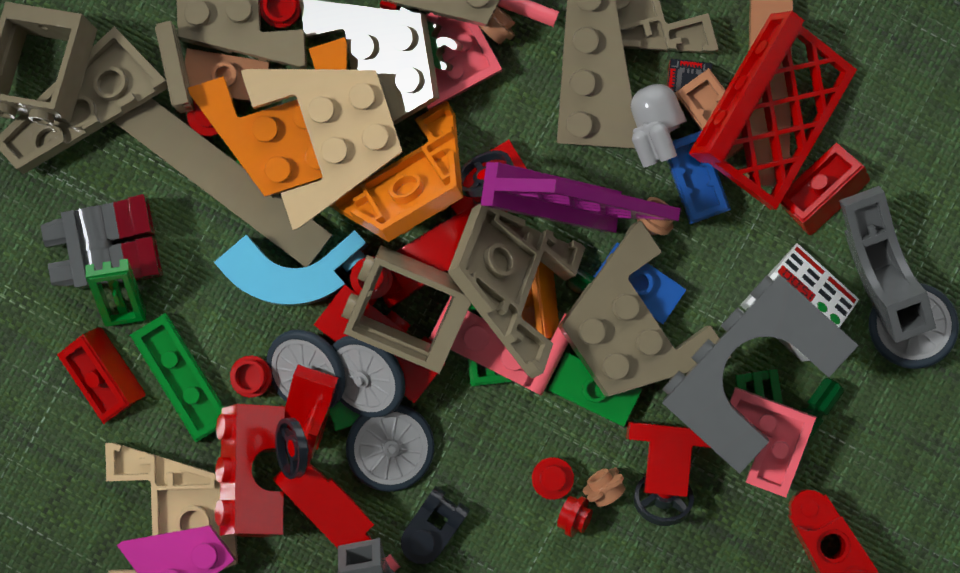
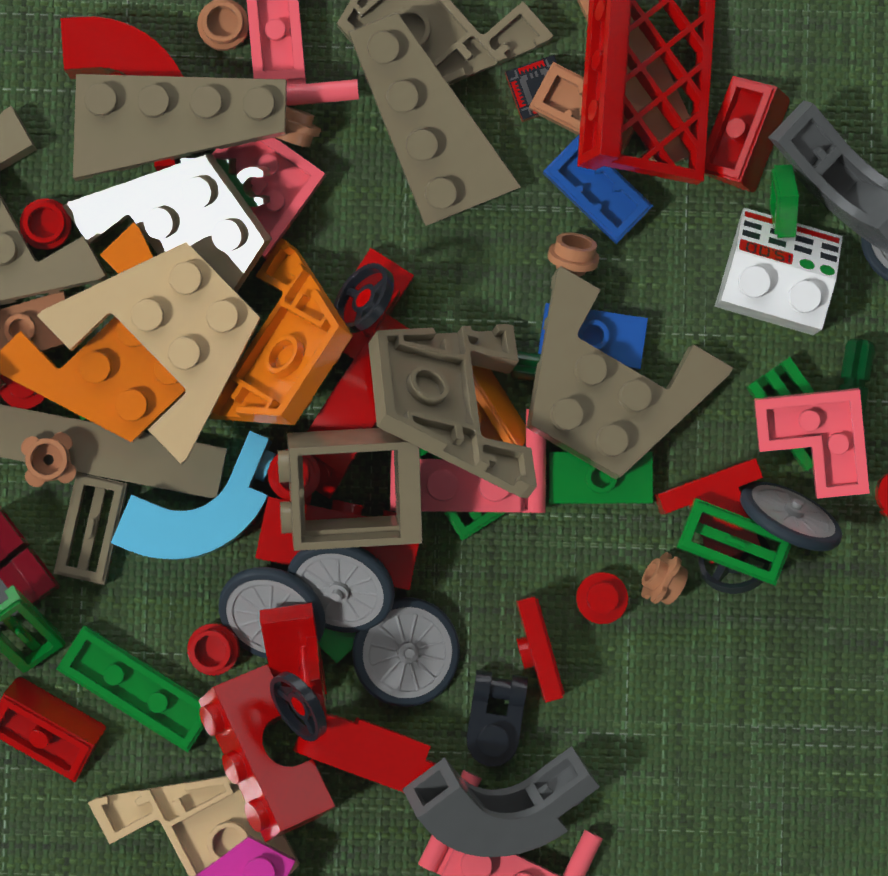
camera: 30 degrees left, 0 degrees up
magenta fence [481,162,680,233] -> none
red plate [557,496,593,538] -> none
light grey piece [630,84,687,168] -> none
dark grey arch [662,274,859,474] -> none
none -> nougat plate [21,432,77,488]
none -> dark tan tile [53,472,129,585]
none -> red plate [516,596,565,703]
none -> green tile [676,498,791,586]
none -> wheel [740,482,842,551]
none -> green tile [769,164,799,238]

